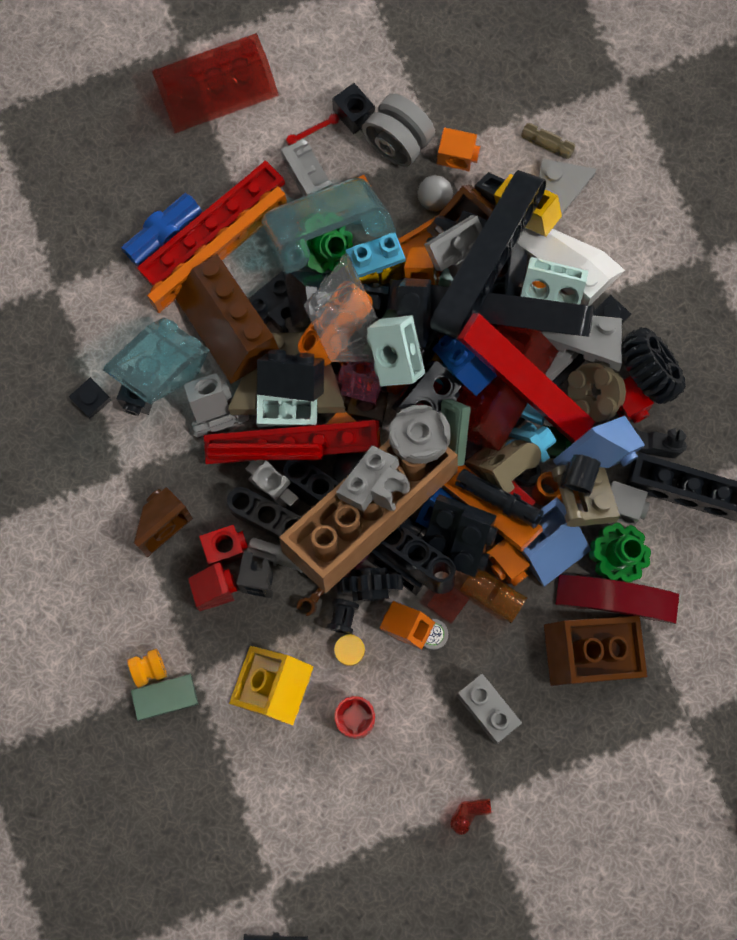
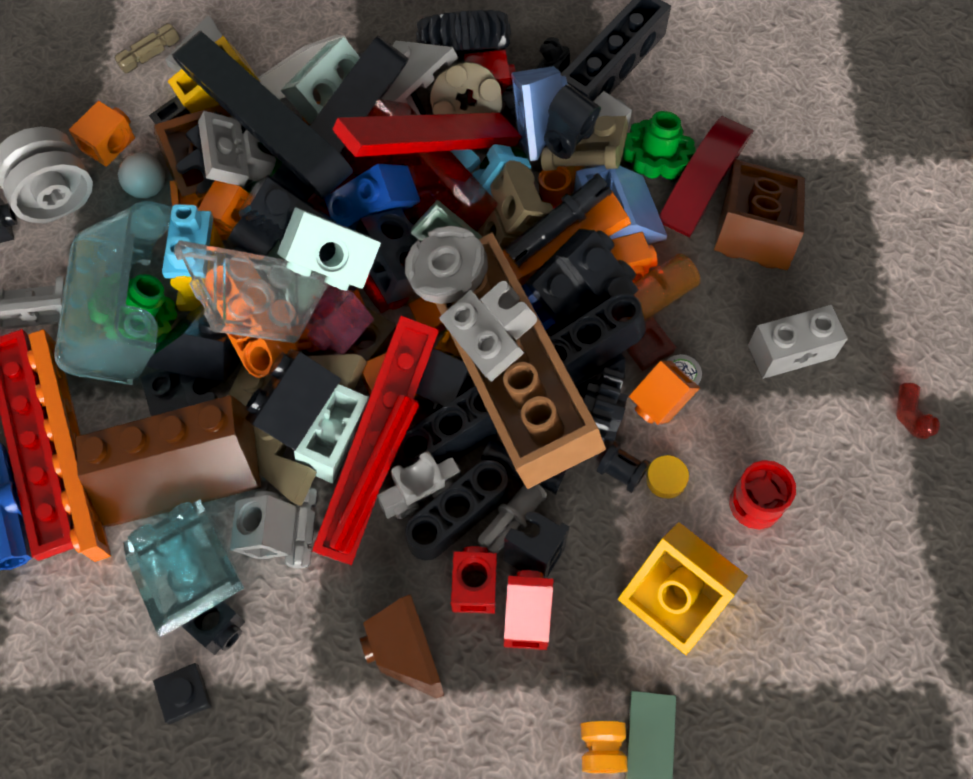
camera: 70 degrees left, 10 degrees down
reddish brown hand [297,587,324,616] -> none

